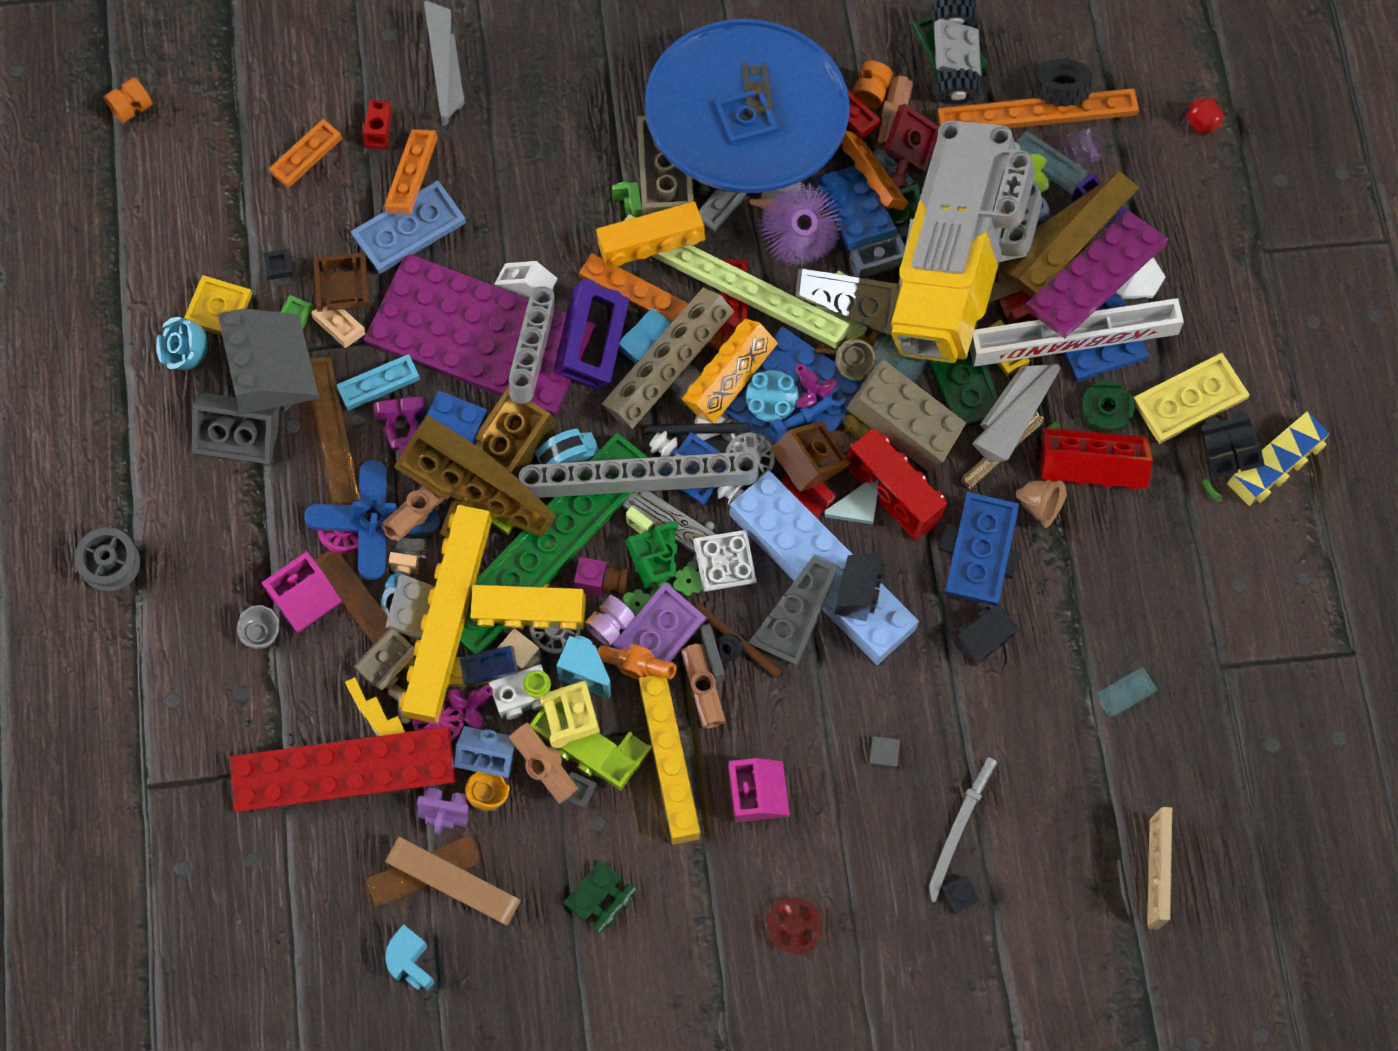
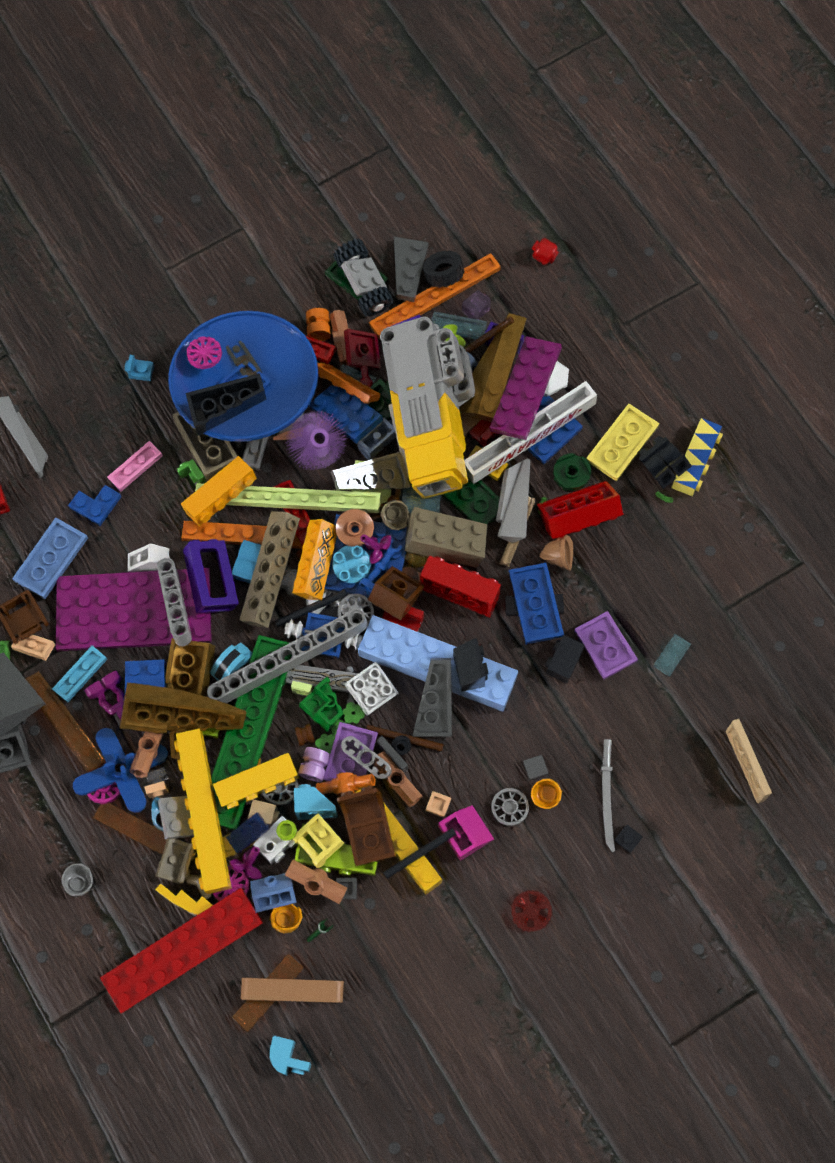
camera: 20 degrees left, 0 degrees up
dark pink slope [262,551,342,633] -> none
orange plate [384,129,438,215] -> none
medium lavender hips [417,787,468,835] -> none
dark green plate [564,860,637,934] -> none
magenta brick [574,557,607,597] -> none
light aqua tile [824,479,879,524] -> none
none -> blue plate [68,485,122,526]
none -> bright pink plate [107,441,163,492]
none -> dark azure bracket [125,355,154,381]
none -> black wedge [185,373,267,436]
none -> dark pink wheel [187,337,222,369]
none -> dark green hand [306,918,333,943]
none -> nougat dish [335,509,374,547]
none -> reddish brown bracket [337,786,396,867]
none -> light grey beam [341,736,392,779]
none -> black bar [383,828,457,879]
none -> dark grey wing [394,237,429,302]
none -> light nougat plate [426,791,451,818]
none -> reddish brown bar [464,316,514,353]
none -> light grey wheel [491,788,529,826]
none -> light orange hair [531,778,562,809]
none -> medium lavender plate [574,611,638,680]

